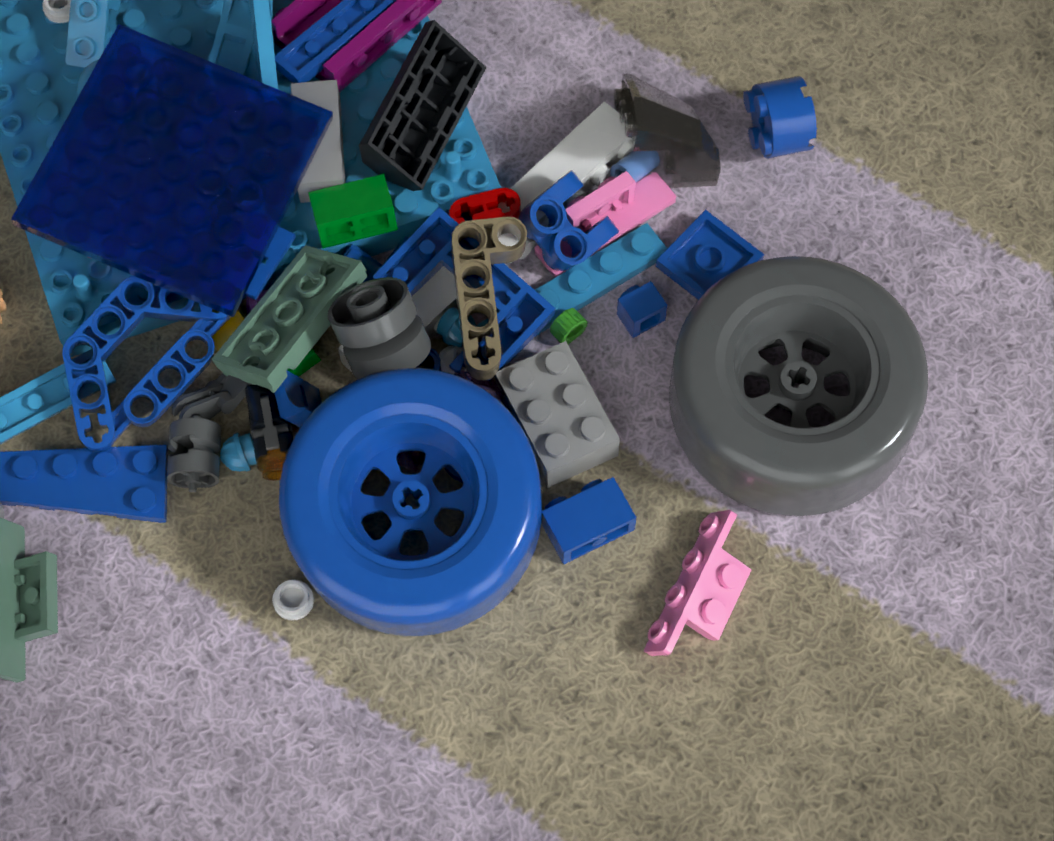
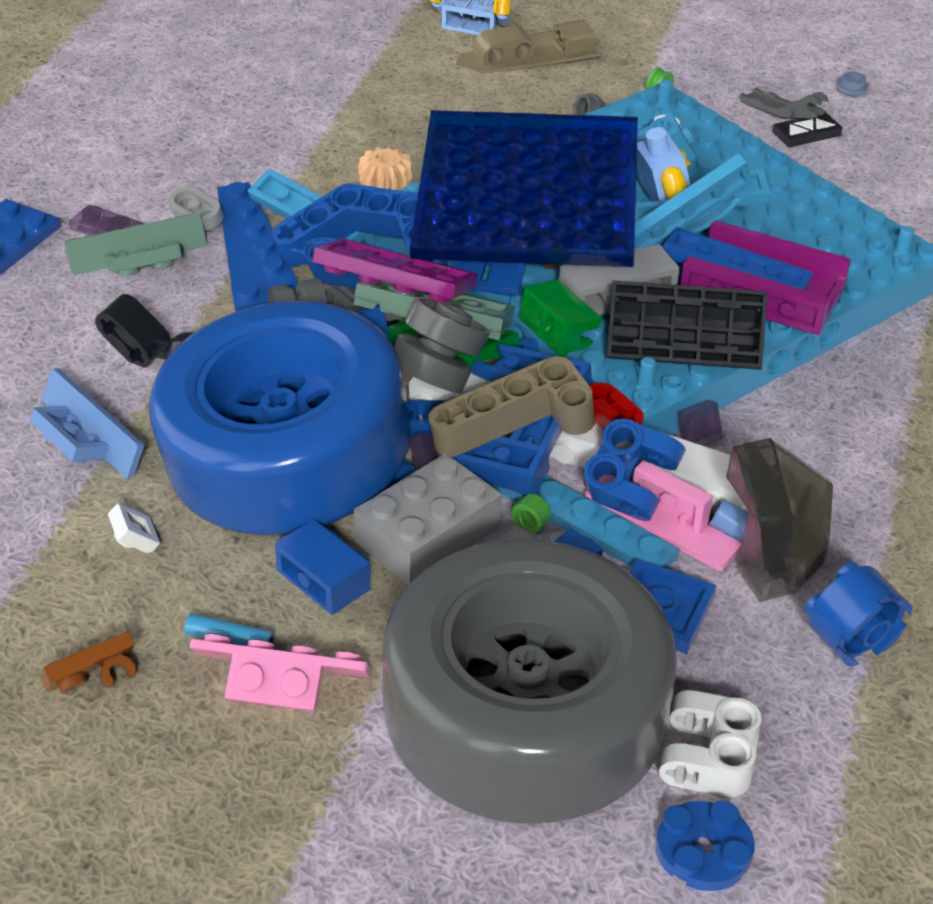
camera: 70 degrees right, 25 degrees down
none -> medium blue bracket [30,368,144,479]
none -> dark orange plate [40,631,136,694]
none -> black beam [95,294,194,368]
none -> white plate [108,503,160,553]
none -> dark azure piece [184,613,275,646]
none -> magenta plate [312,238,478,302]
none -> light blue torso [635,127,692,201]
none -> blue plate [656,801,755,891]
none -> white piece [659,690,762,797]
none -> clear purple plate [677,400,723,446]

